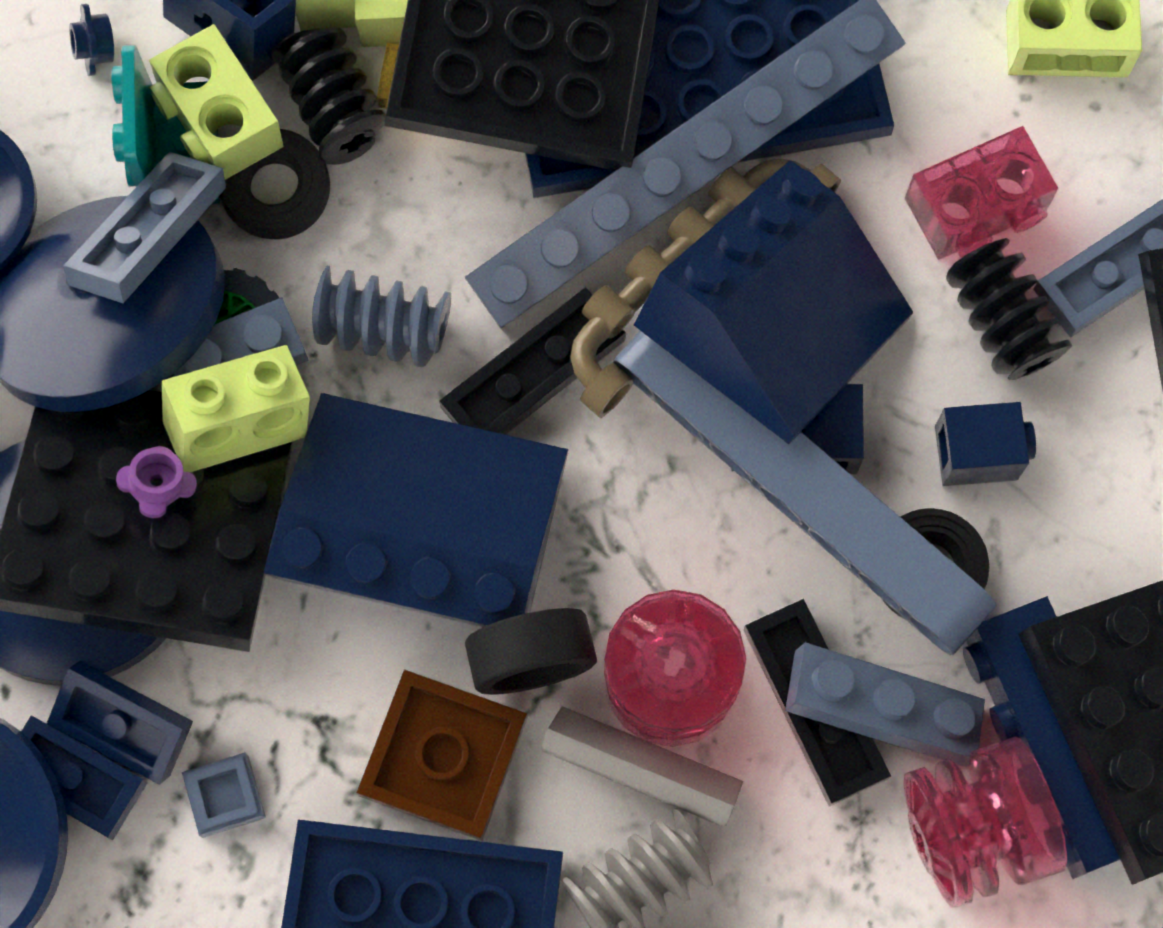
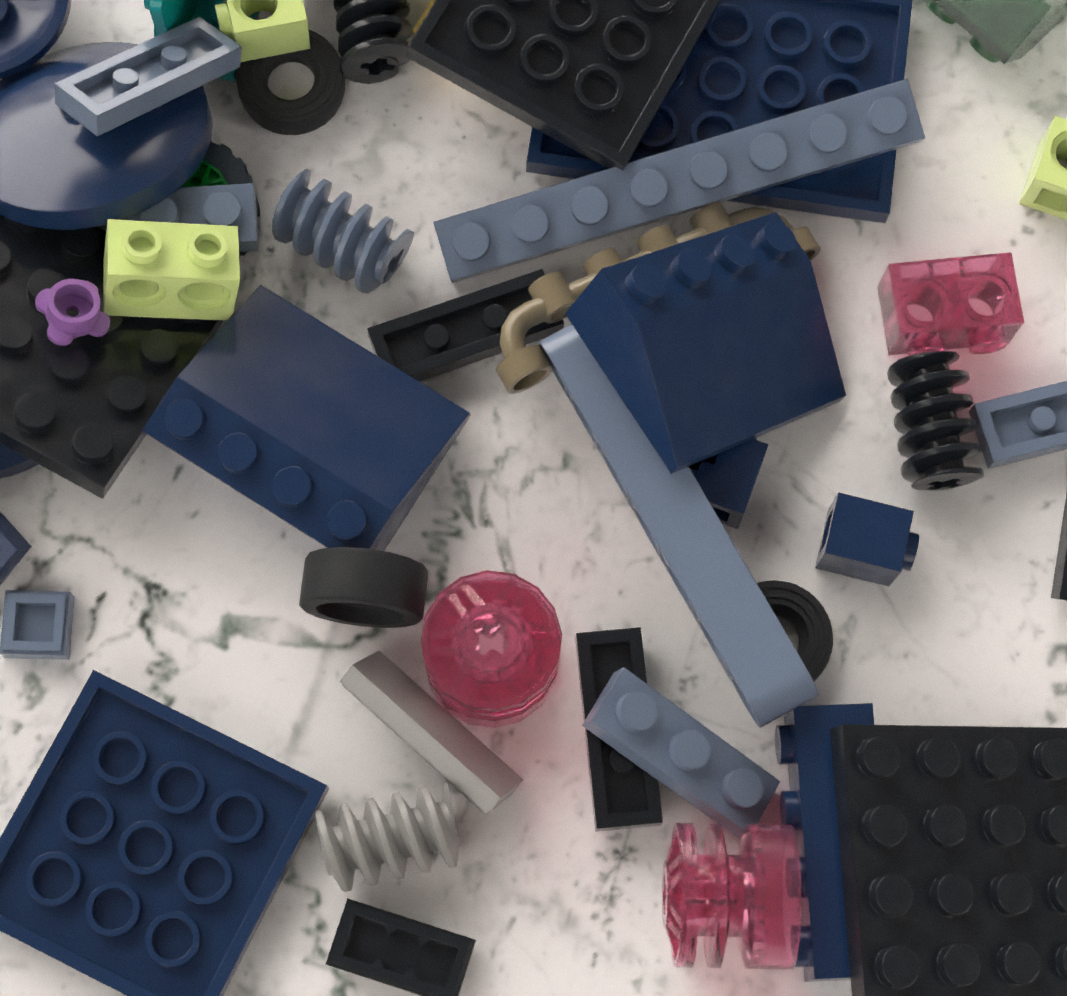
camera: 15 degrees right, 0 degrees up
reddish brown plate [356,669,528,841] -> none

